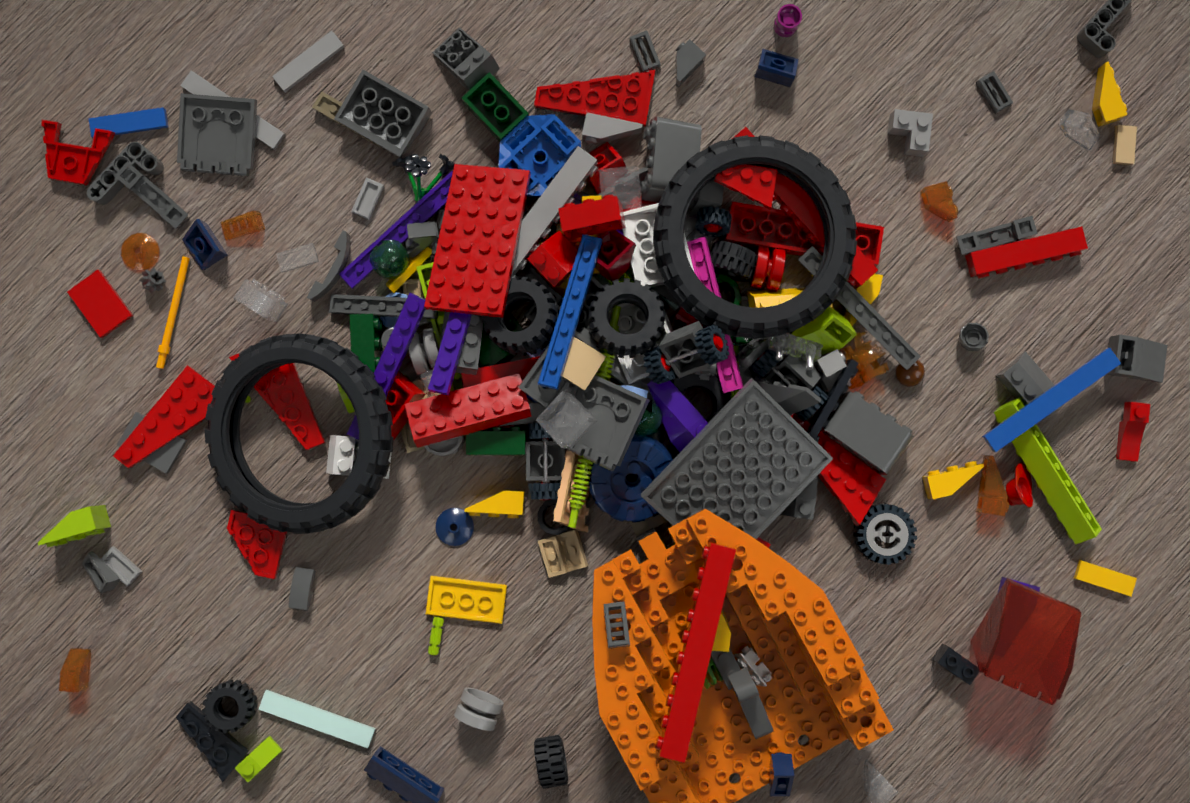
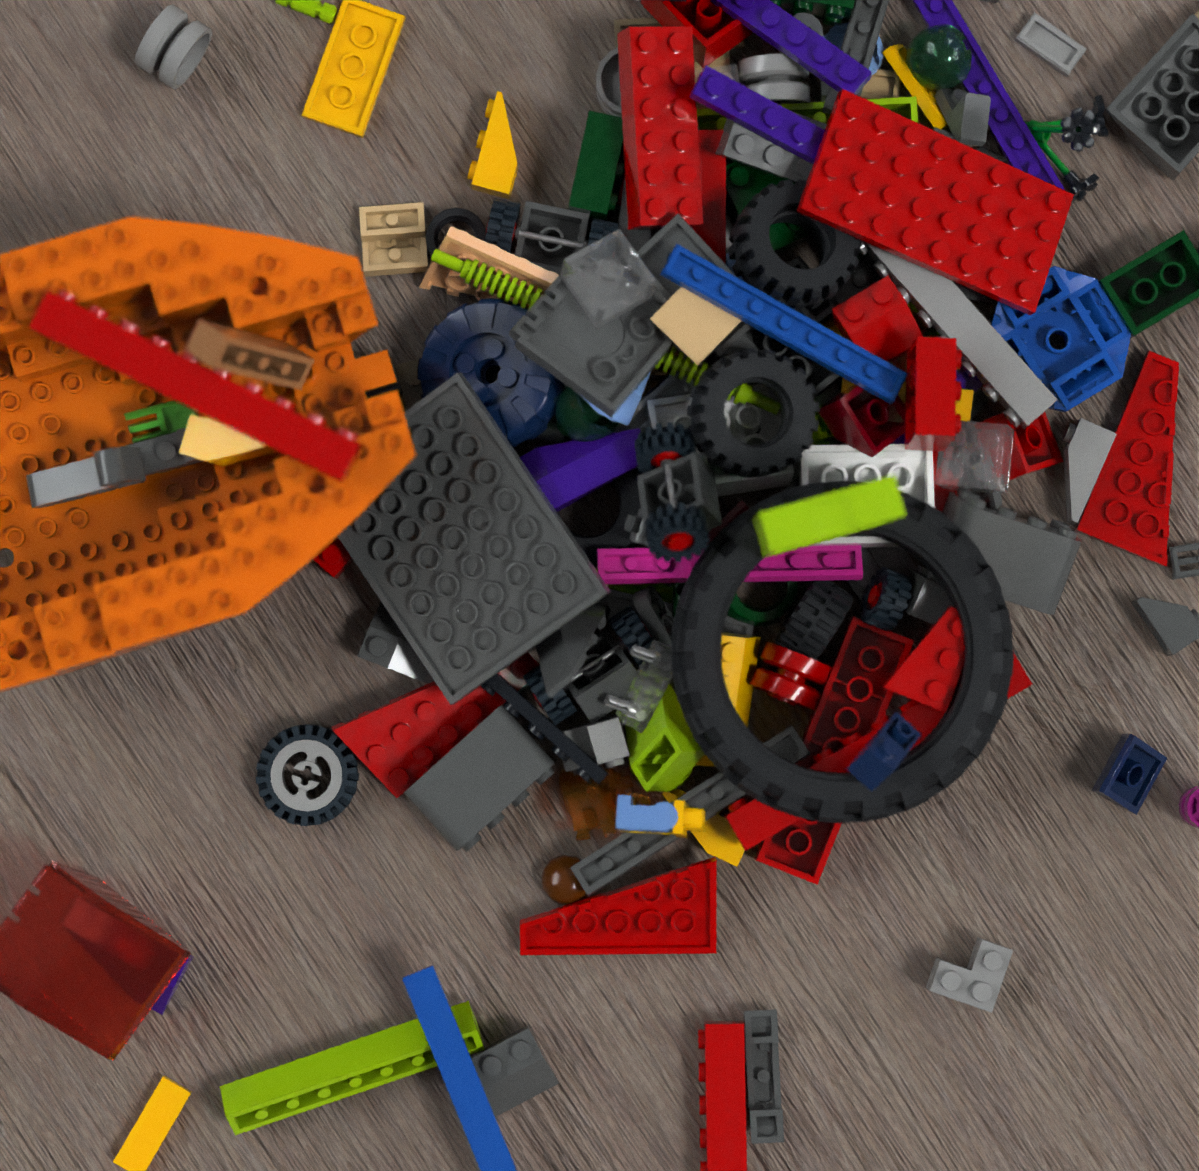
camera: 100 degrees right, 0 degrees up
dark blue dish [435,508,474,546] -> none
black tyre [534,734,568,789] -> none
dark grey slope [603,601,630,649] -> none
white hinge [734,646,772,686] -> none
clear orange slope [920,181,958,222] -> none
yellow slope [922,461,984,499] -> none
black brick [932,643,981,685] -> none
dark grey hair [959,323,989,352] -> none
dark grey tile [976,71,1013,114] -> none
clear orange slope [976,455,1009,516] -> none
red piece [1006,463,1033,508] -> none
none -> medium nougat brick [185,319,315,390]
none -> red wing [520,856,717,955]
none -> medium blue hips [616,795,706,838]
none -> lime tile [752,475,906,558]
none -> dark blue slope [847,712,921,792]

